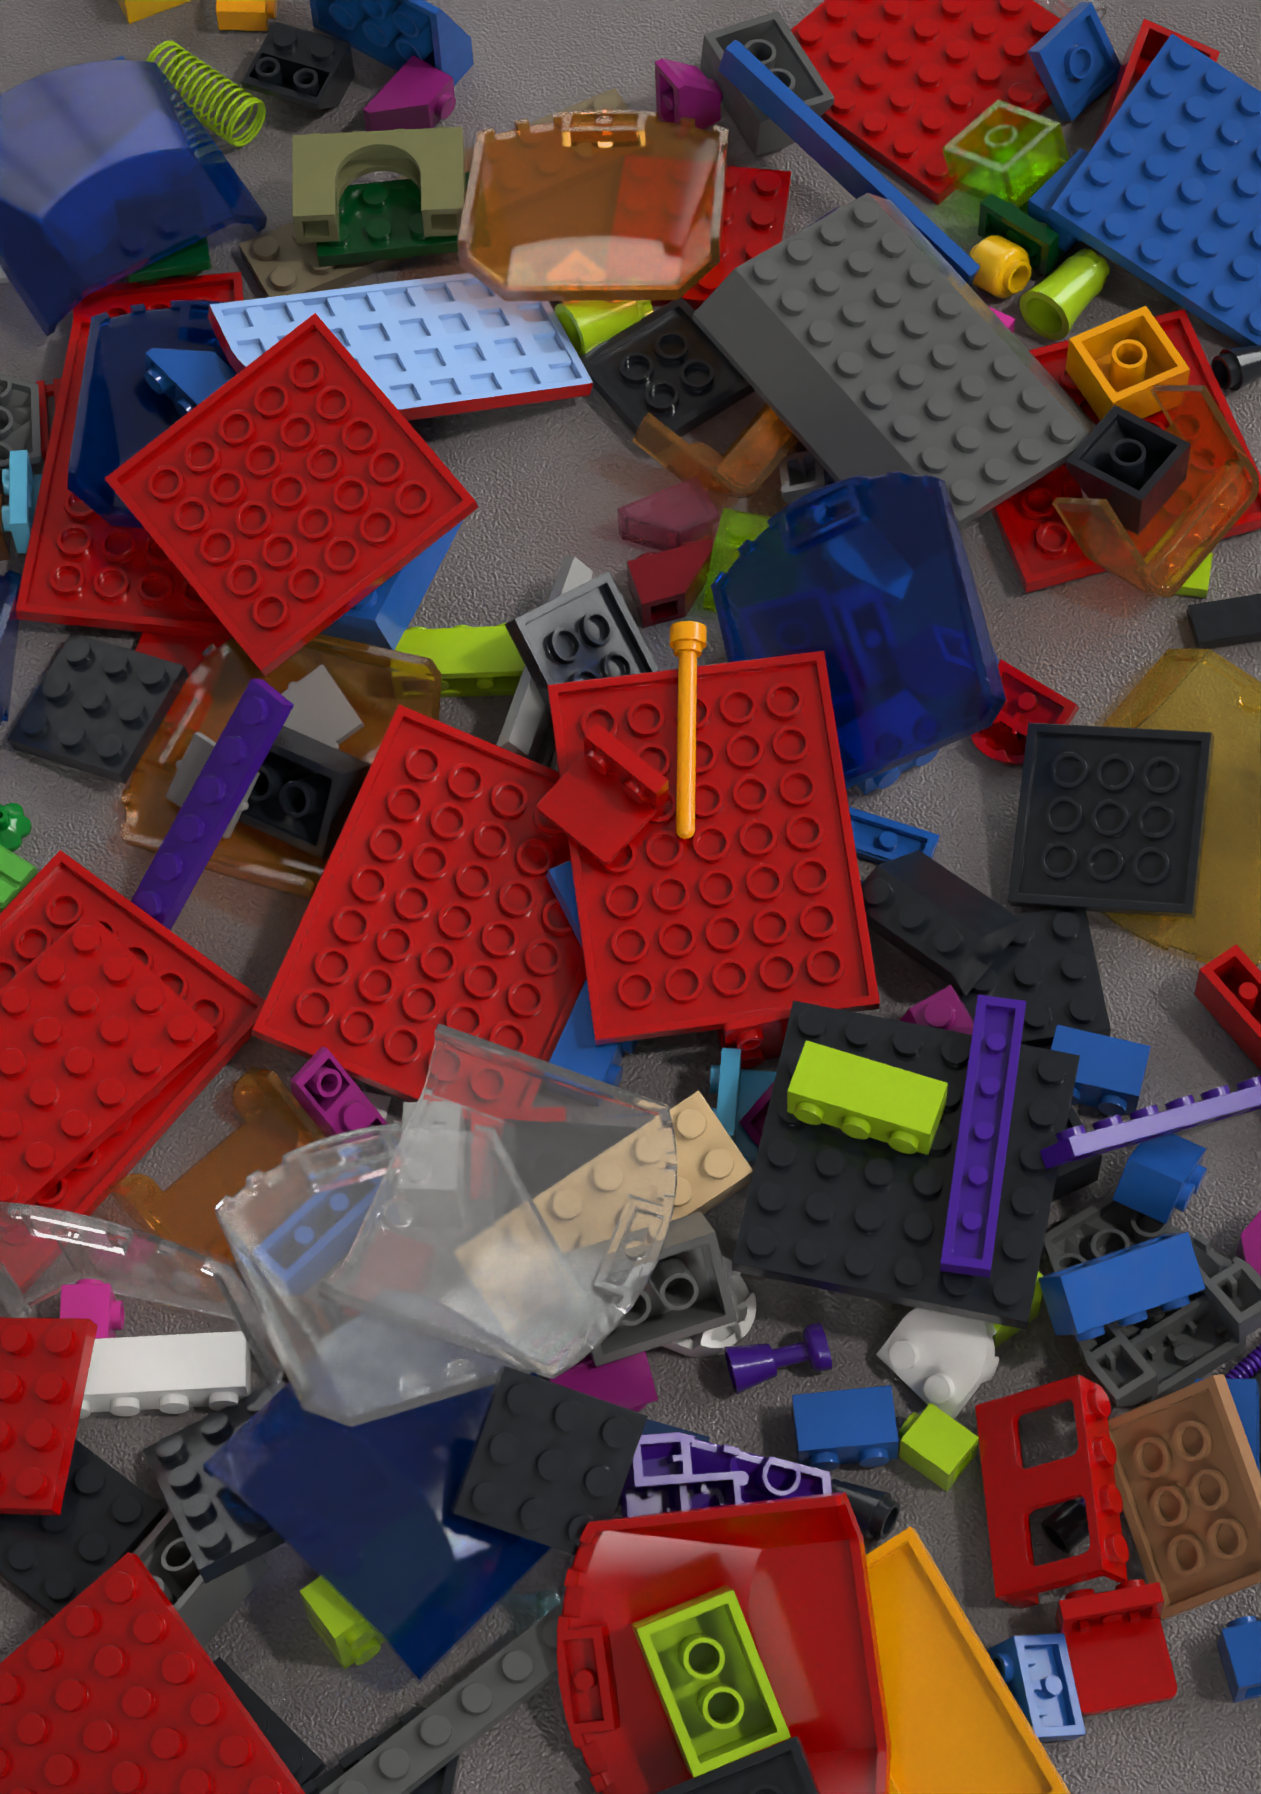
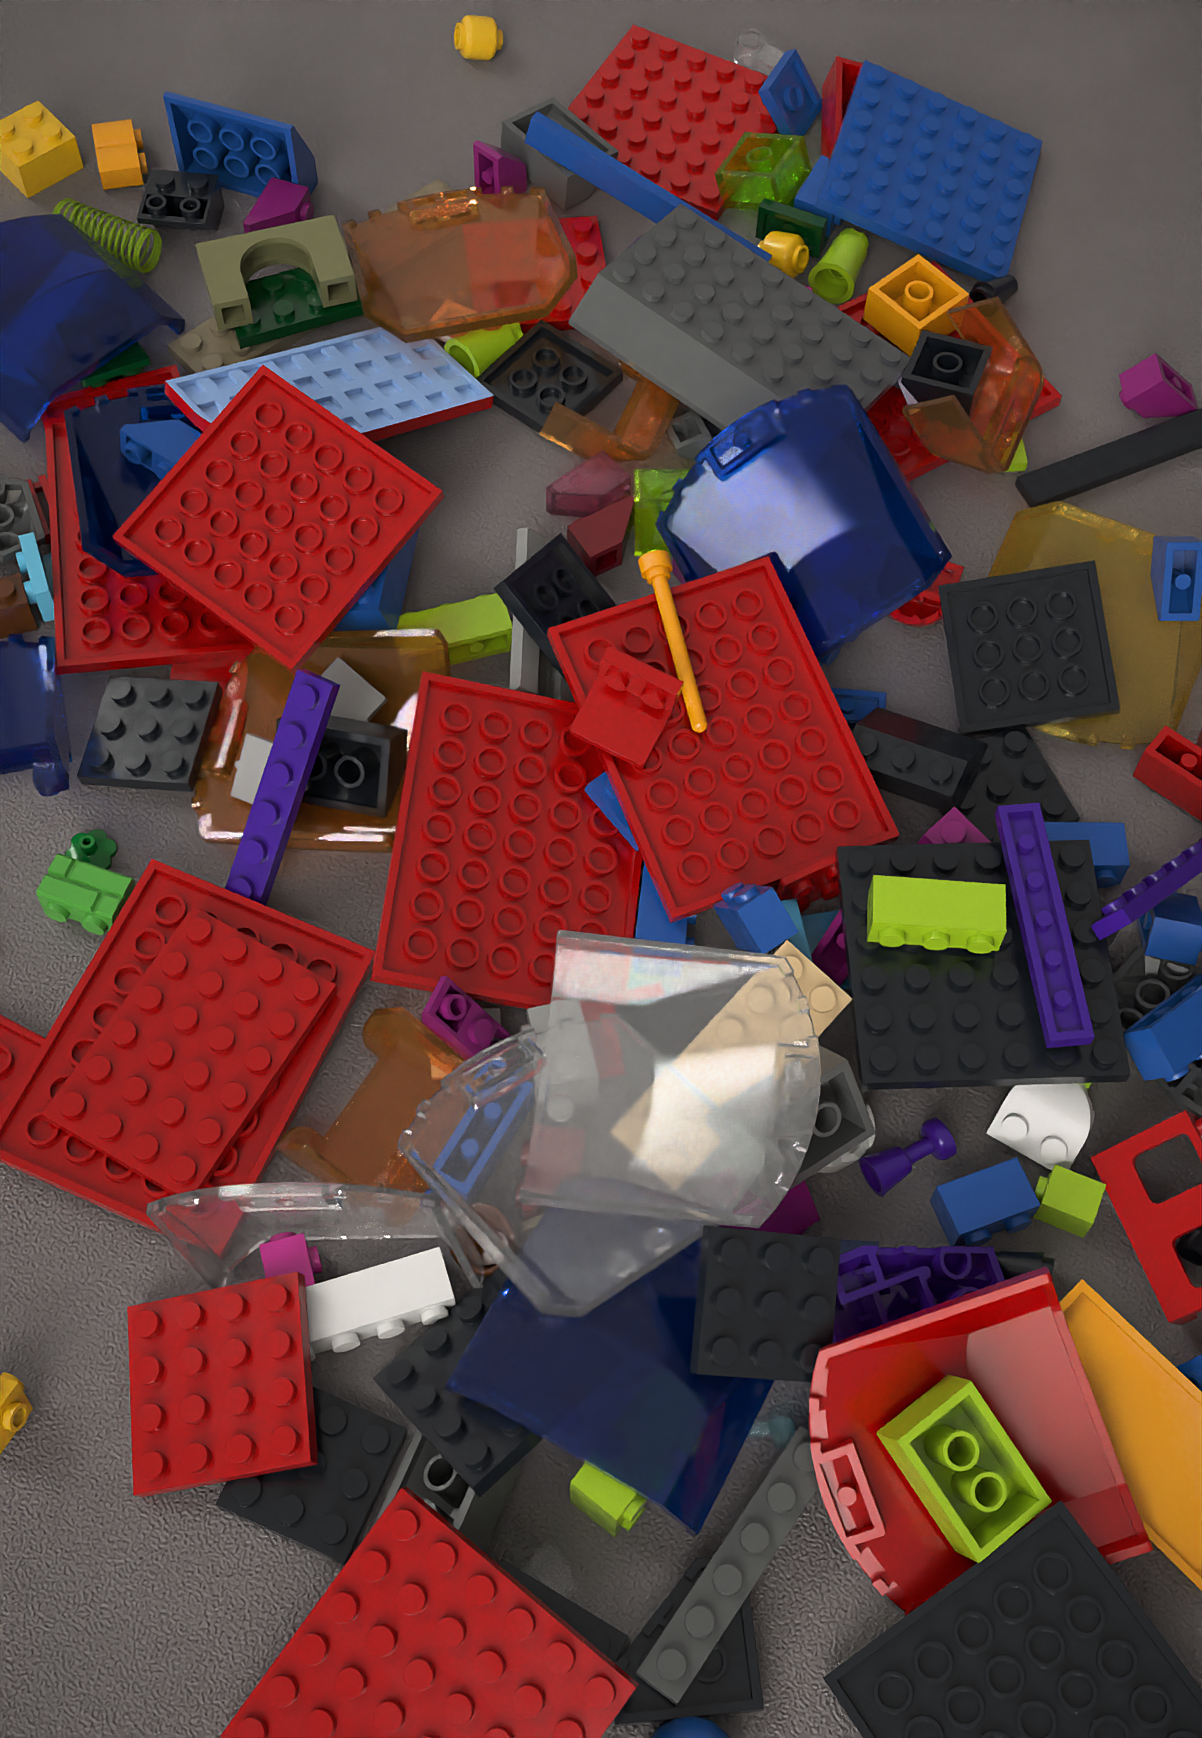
camera: 20 degrees left, 0 degrees up
none -> blue brick [713,882,799,955]

